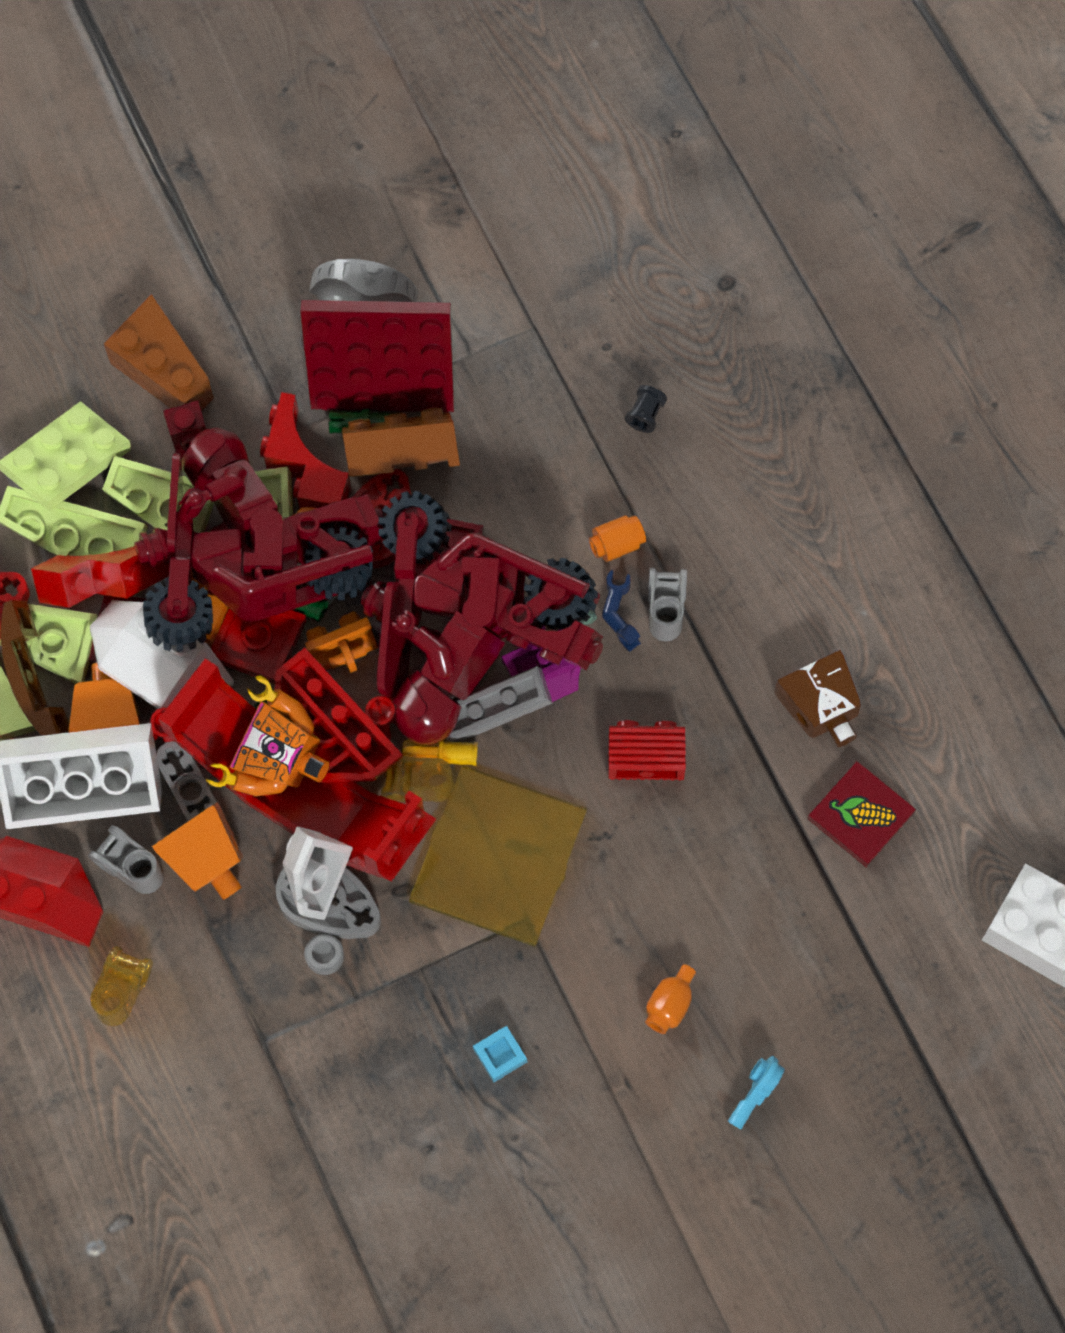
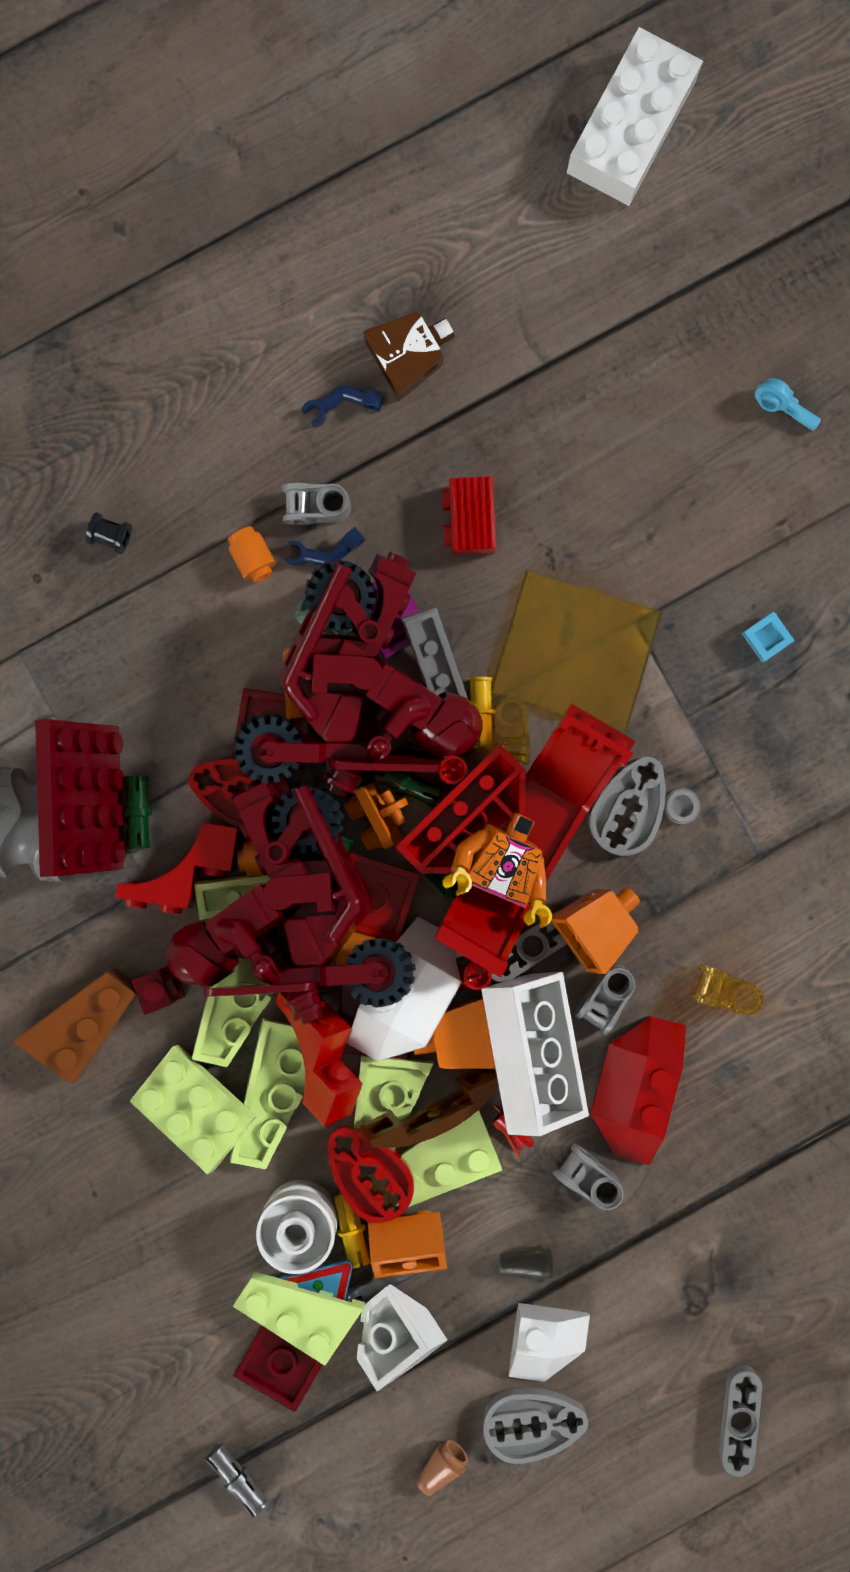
camera: 95 degrees left, 20 degrees up
white slope [283,827,353,920] -> none
dark orange wedge [342,407,460,477] -> none
orange plant [645,964,696,1034] -> none
dark red tile [807,761,916,868] -> none
none -> dark blue arm [302,385,384,427]
none -> dark green pin [368,771,443,808]

